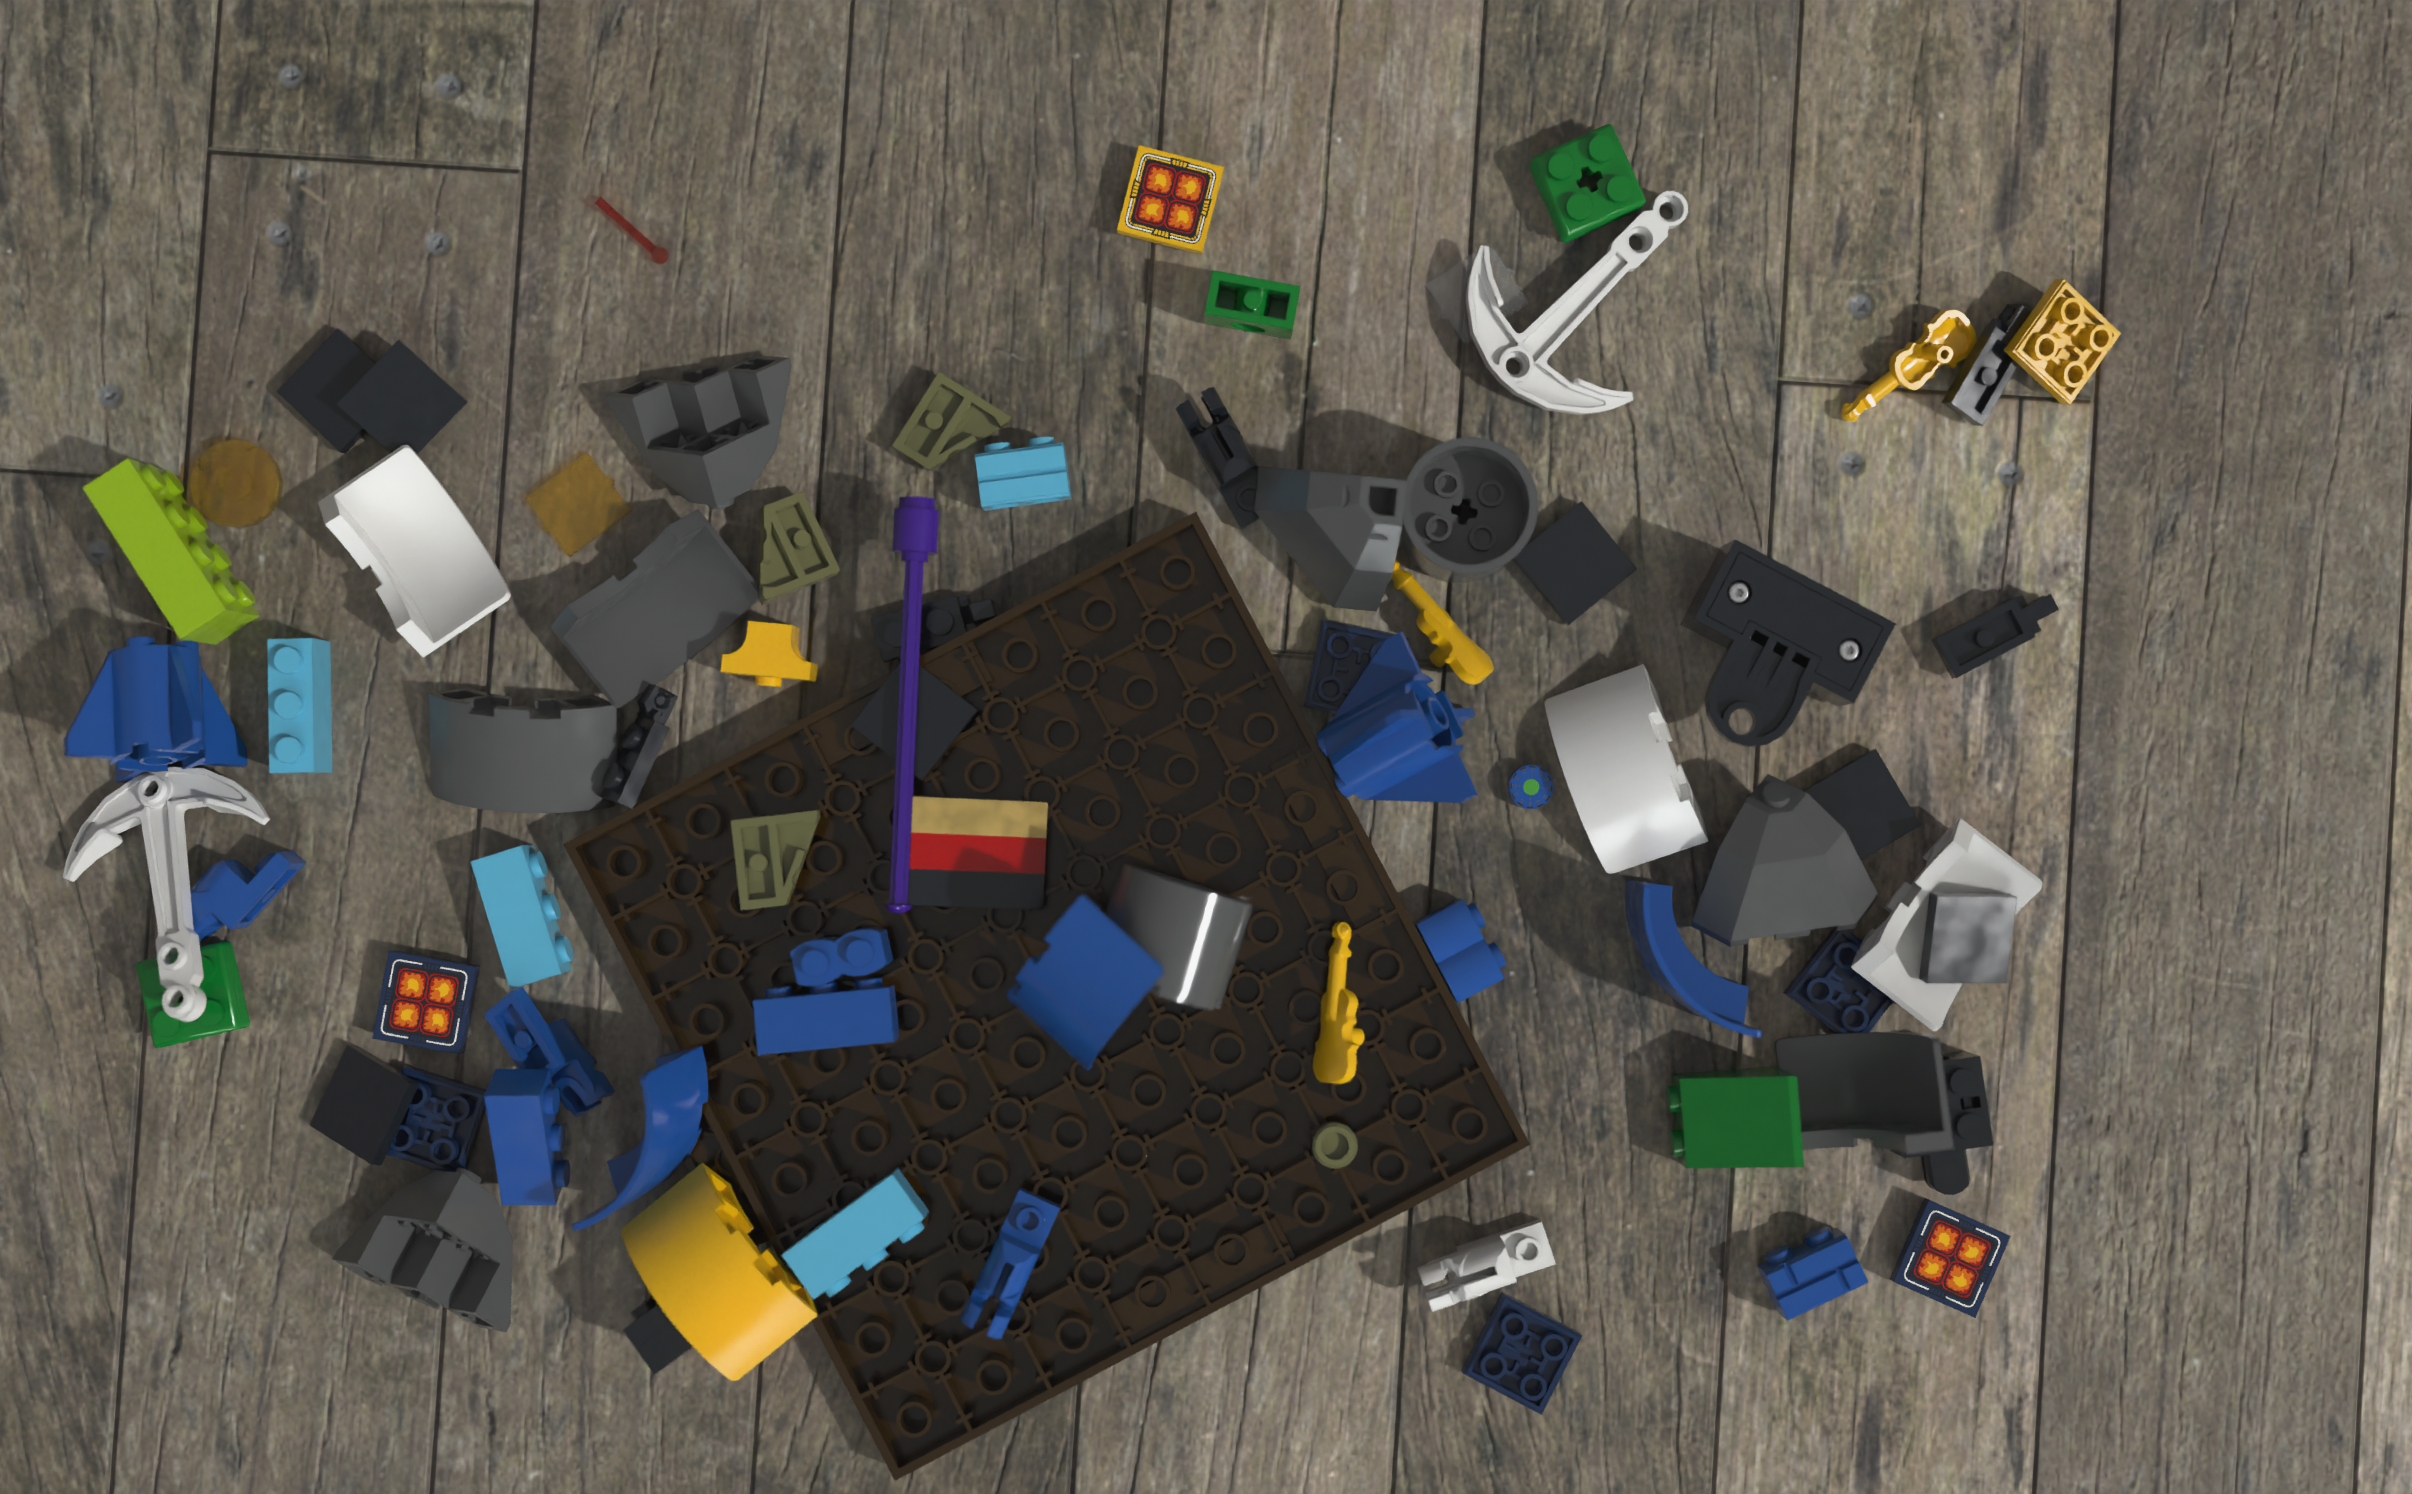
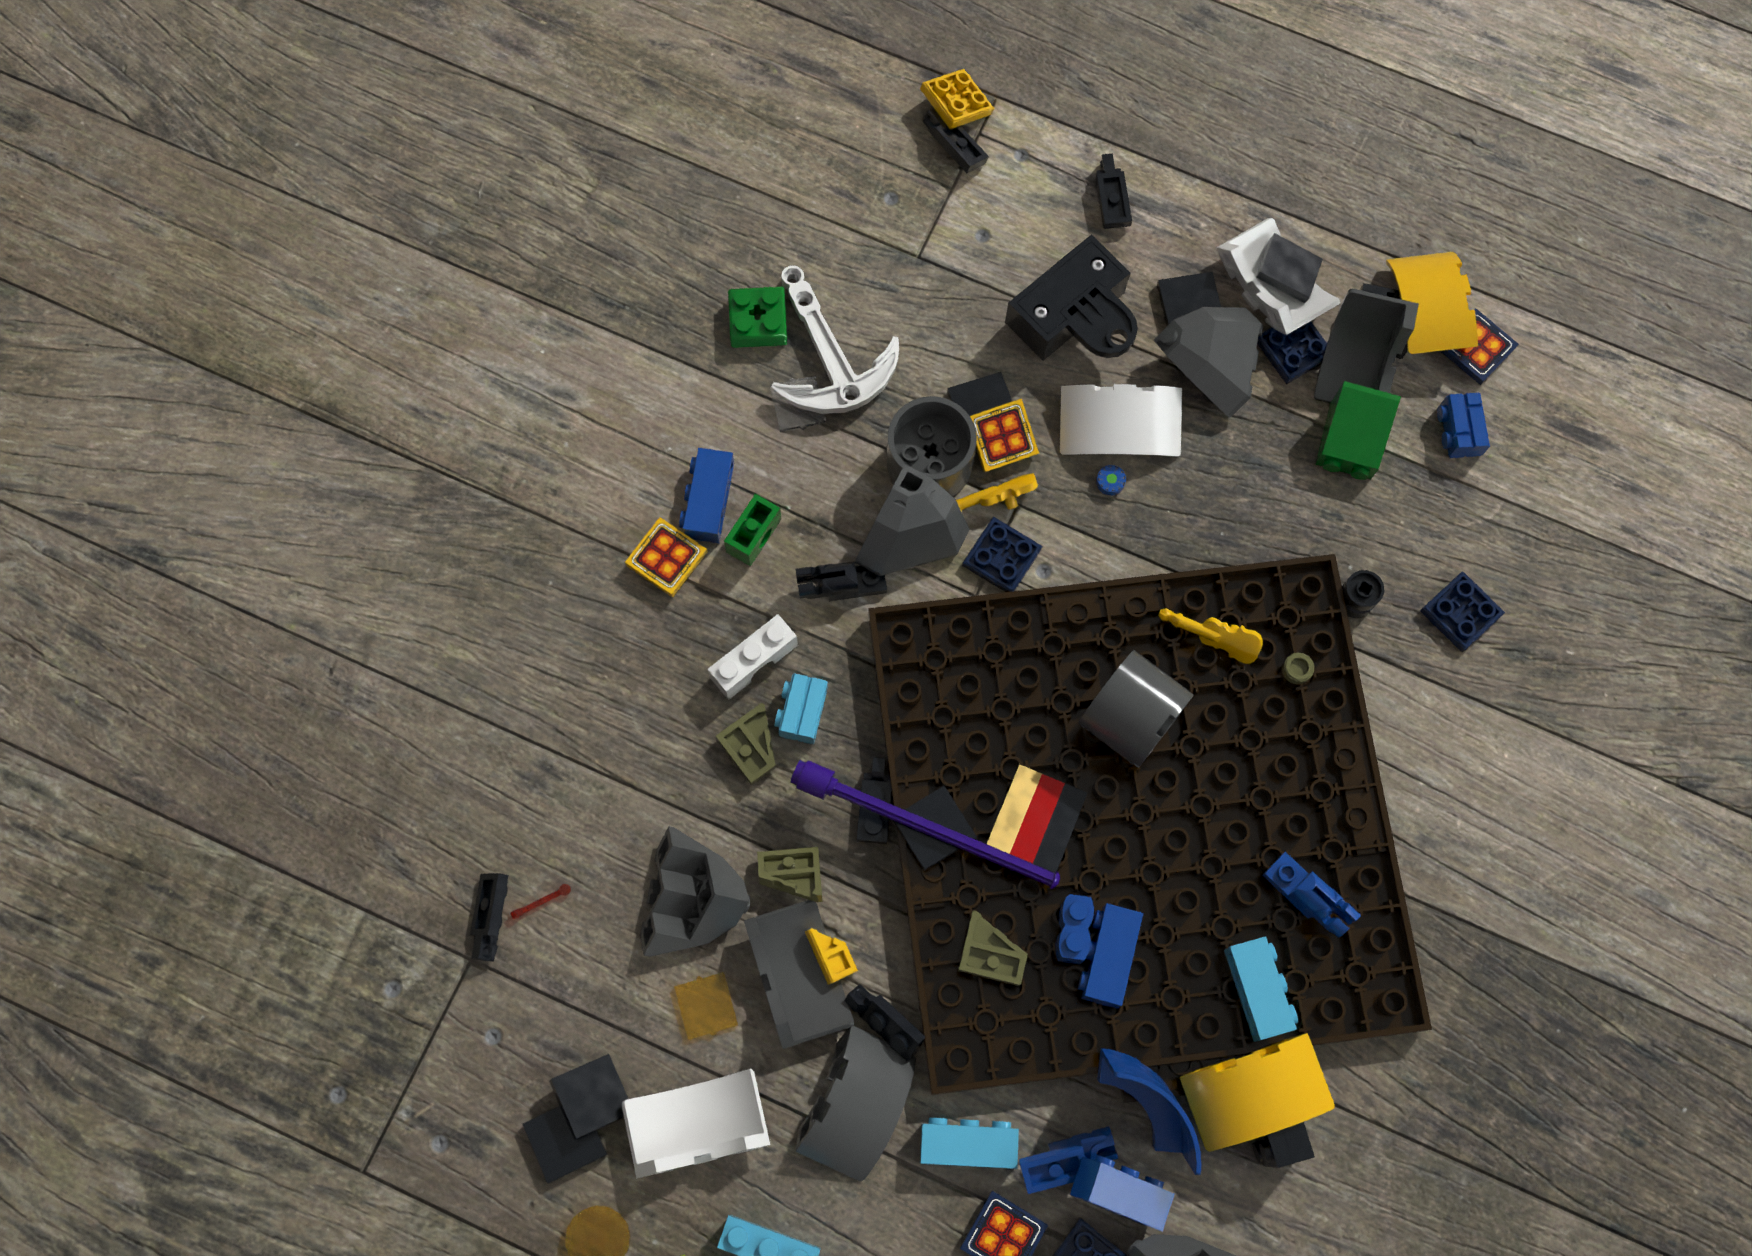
camera: 75 degrees left, 15 degrees down
yellow brick [721,621,818,687] -> none
blue panel [1007,895,1164,1071] -> none
blue brick [1316,632,1478,803] -> none
blue brick [1413,898,1506,1003] -> none
white plate [1417,1219,1556,1312] -> none
blue panel [1625,880,1762,1038] -> none
yellow piece [1840,309,1977,422] -> none
none -> black hinge [470,873,509,962]
none -> blue brick [679,448,735,544]
none -> white arch [708,614,798,700]
none -> yellow tile [805,928,858,984]
none -> tile [970,399,1039,472]
none -> black wheel [1342,570,1385,618]
none -> yellow panel [1386,252,1478,354]

